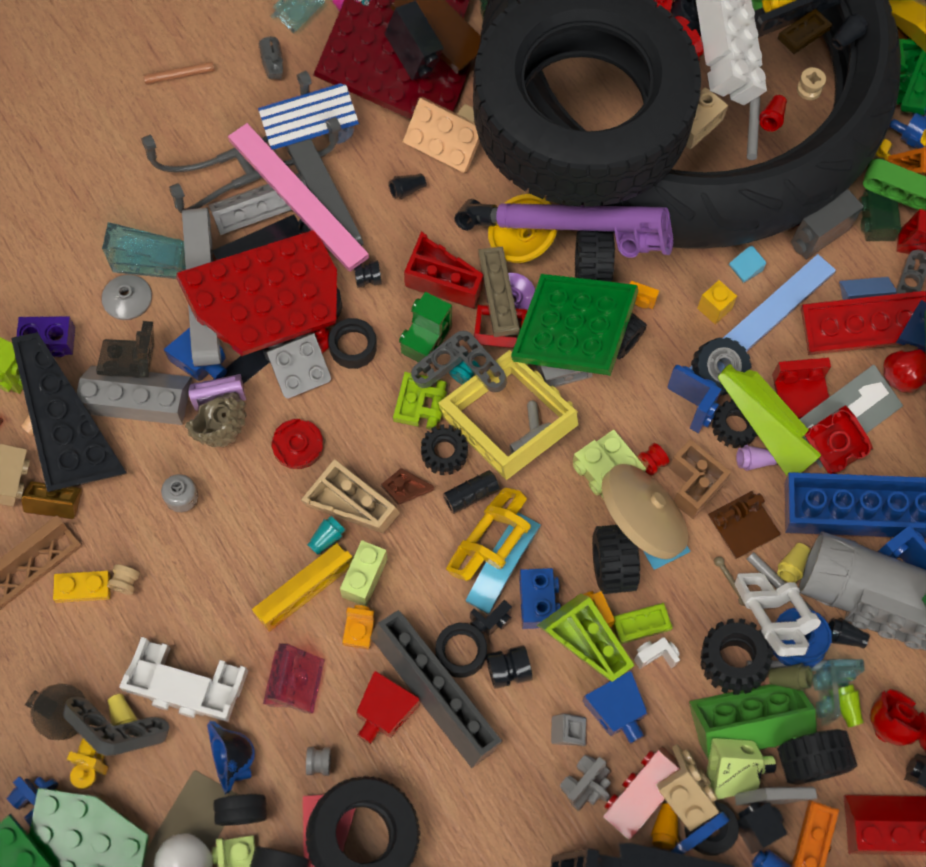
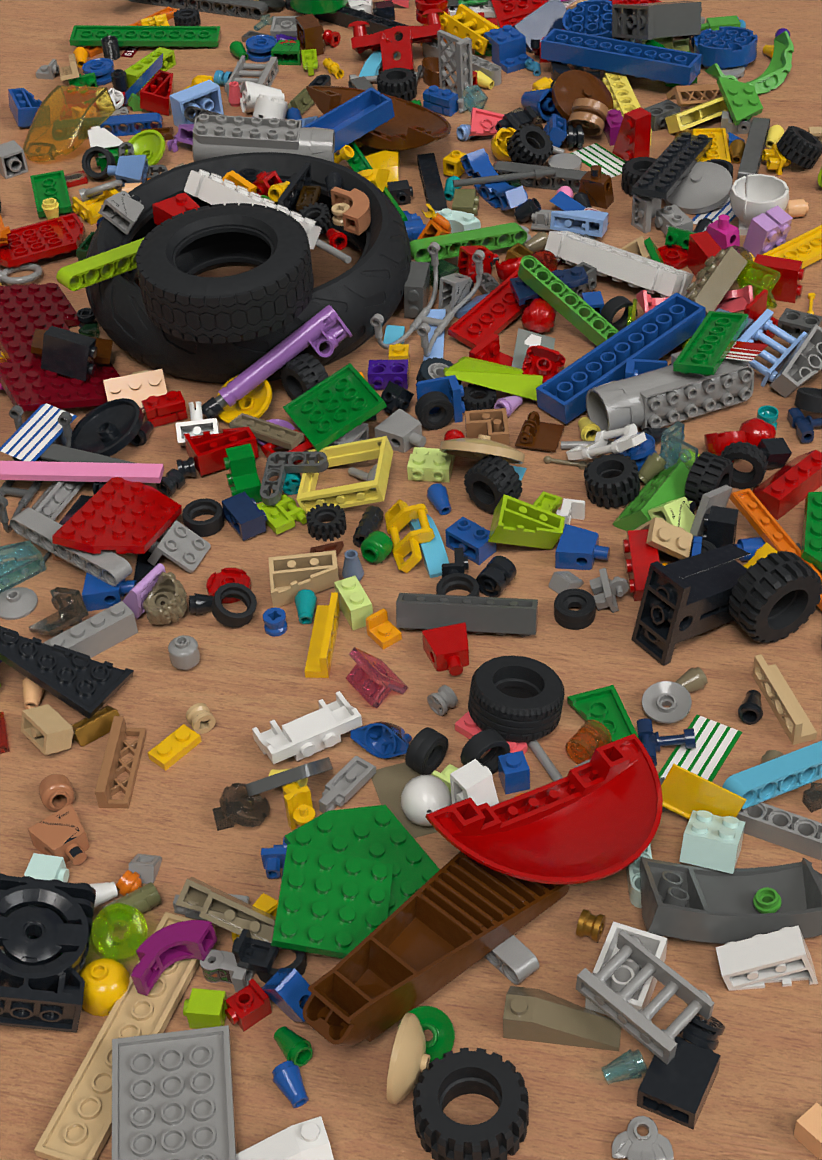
camera: 40 degrees left, 25 degrees down
none -> black dish [71,398,144,457]
none -> red brick [141,391,188,427]
none -> white brick [176,401,220,447]
none -> black wheel [176,457,197,478]
none -> black cone [189,593,222,616]
none -> black tyre [211,583,257,628]
none -> dark blue brick [222,491,267,541]
none -> blue wheel [263,607,287,637]
none -> black tyre [298,202,333,234]
none -> light grey hinge [319,756,376,813]
none -> nougat arch [331,187,371,235]
none -> sand blue cone [342,550,364,581]
none -> green head [360,531,393,564]
none -> dark purple brick [368,359,409,390]
none -> light grey bar [370,242,485,357]
none -> light grey torso [375,408,426,453]
none -> black brick [381,381,414,414]
none -> black tyre [415,391,454,430]
none -> blue cone [427,483,451,515]
none -> light grey torso [438,273,474,314]
none -> black tyre [554,589,596,630]
none -> black tyre [720,441,768,490]

